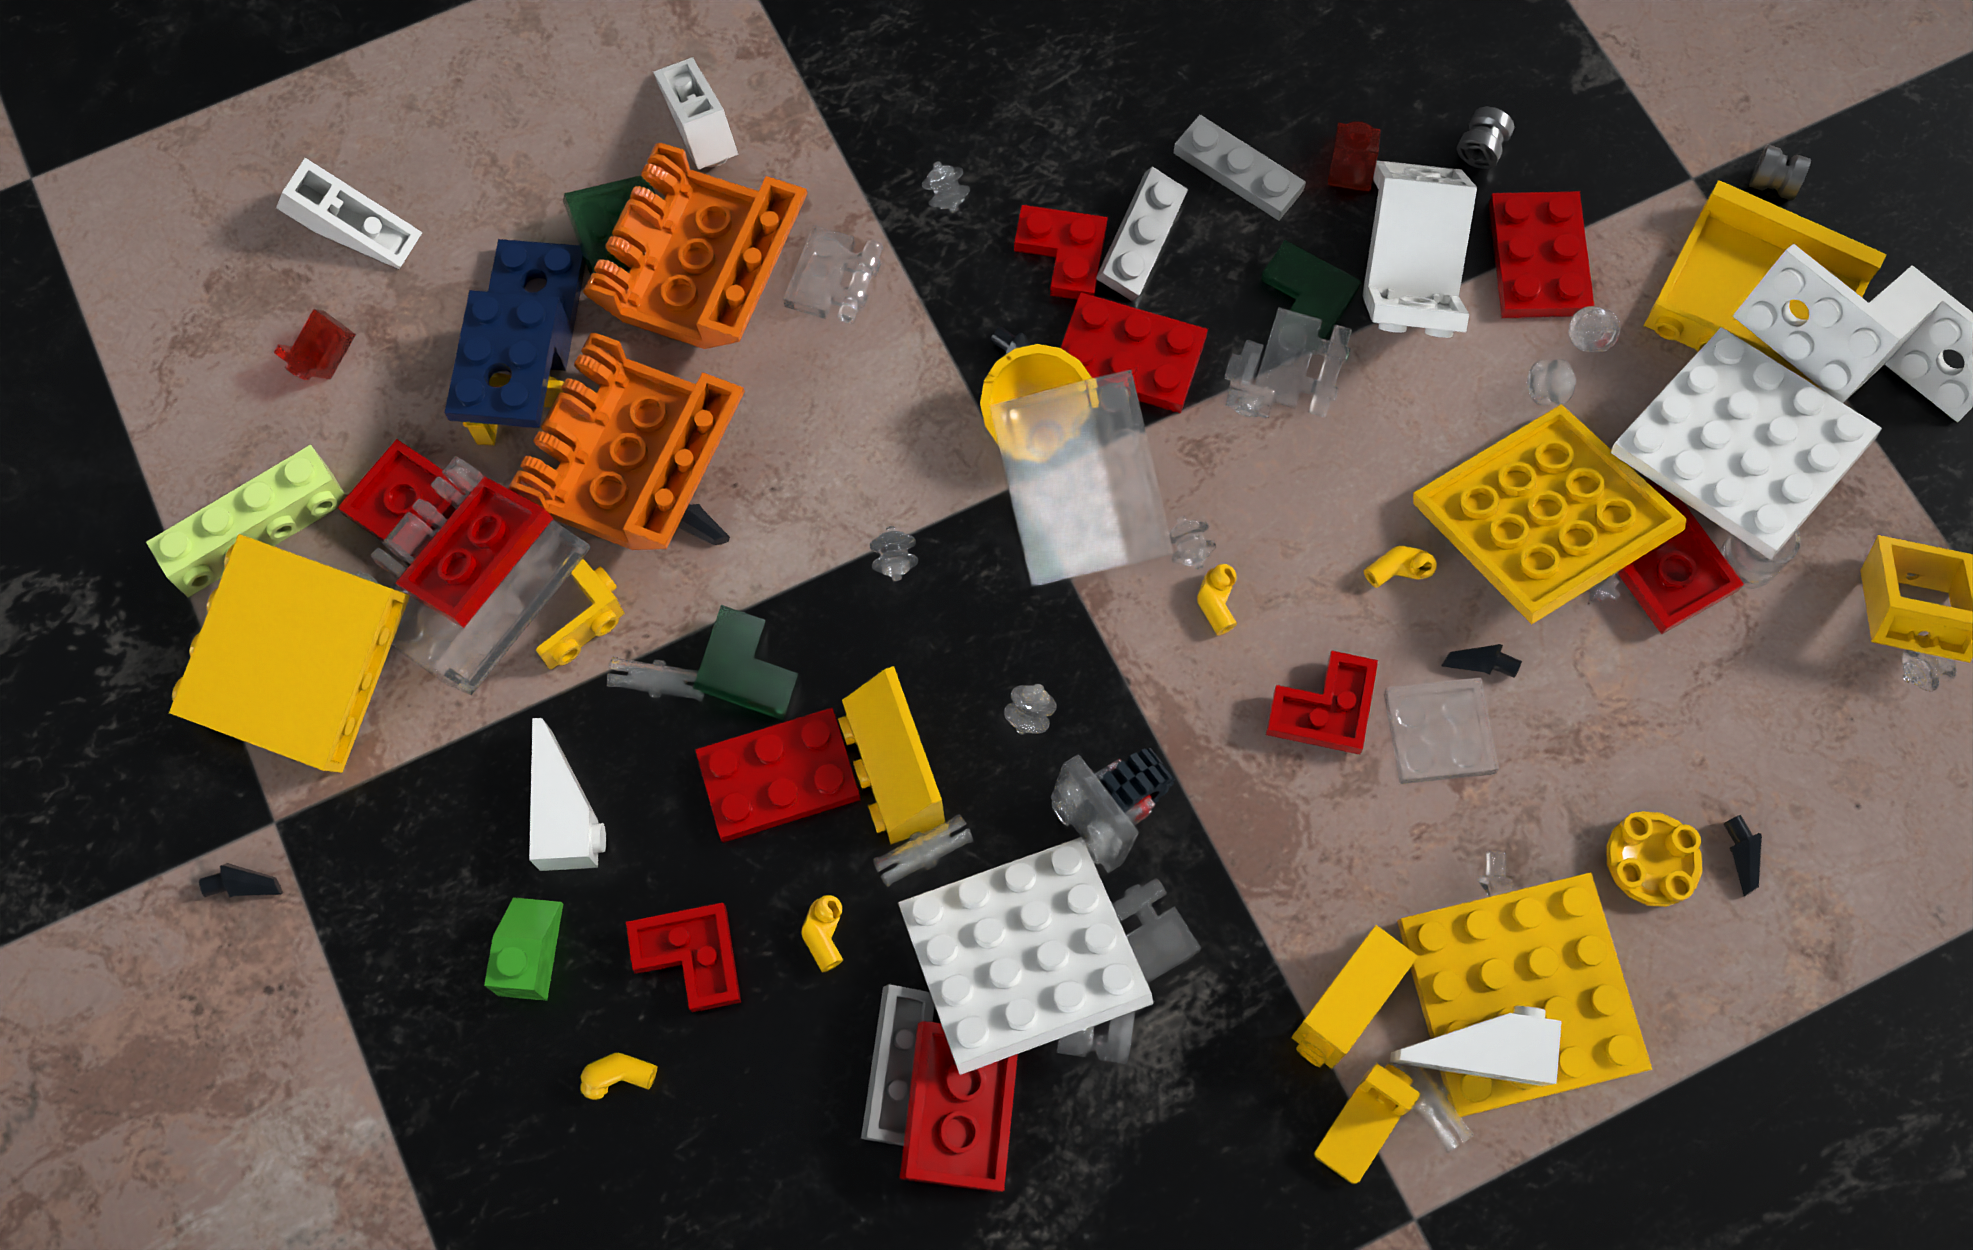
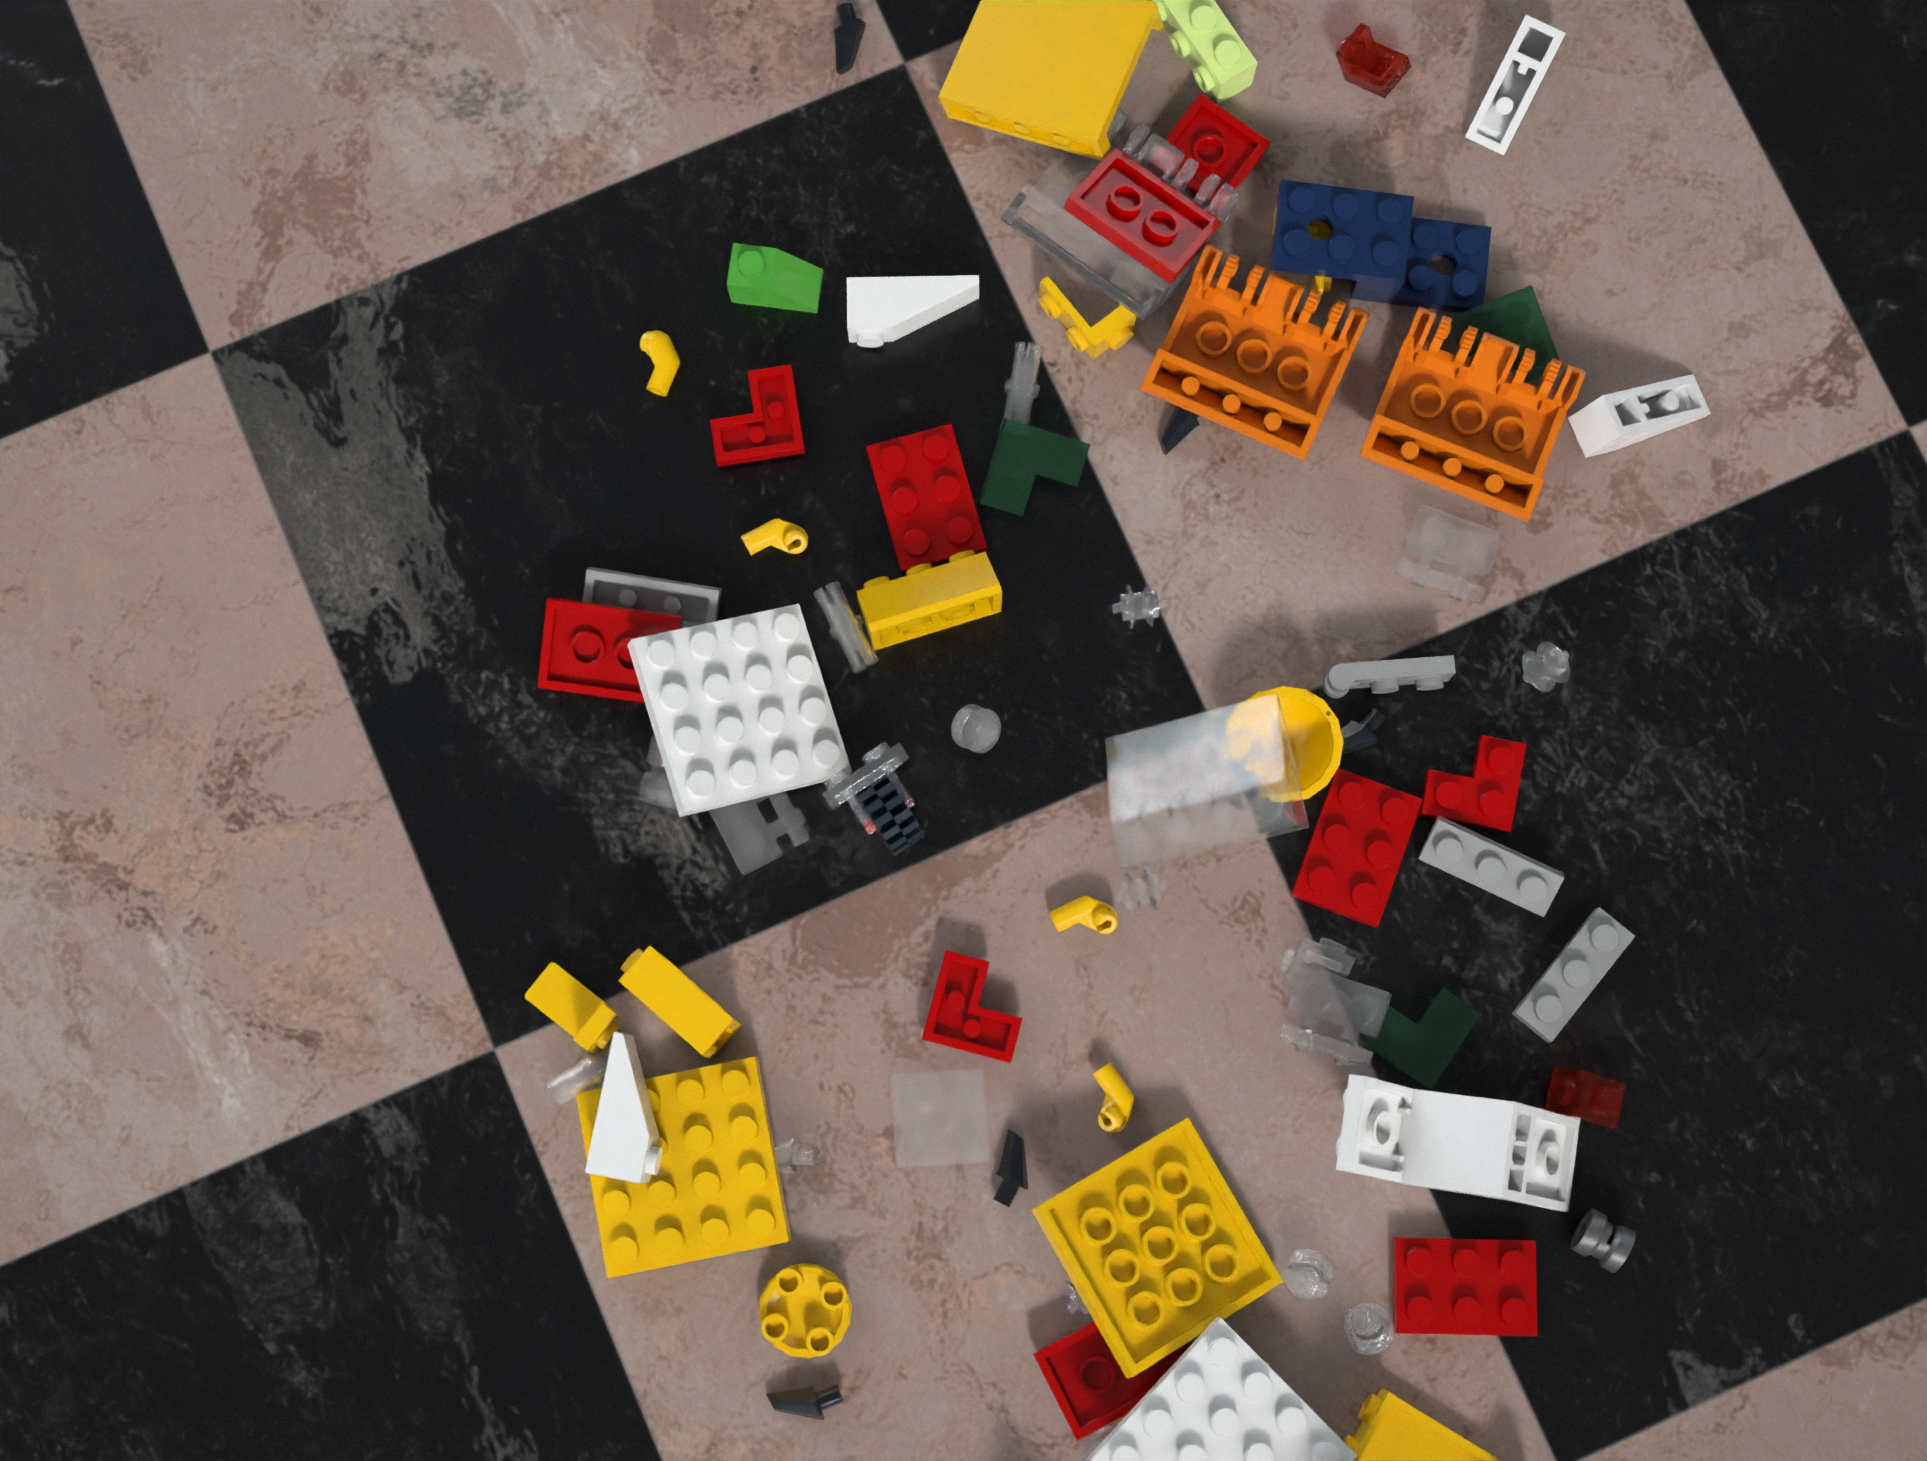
camera: 90 degrees right, 10 degrees up
none -> light grey plate [1323,655,1456,698]

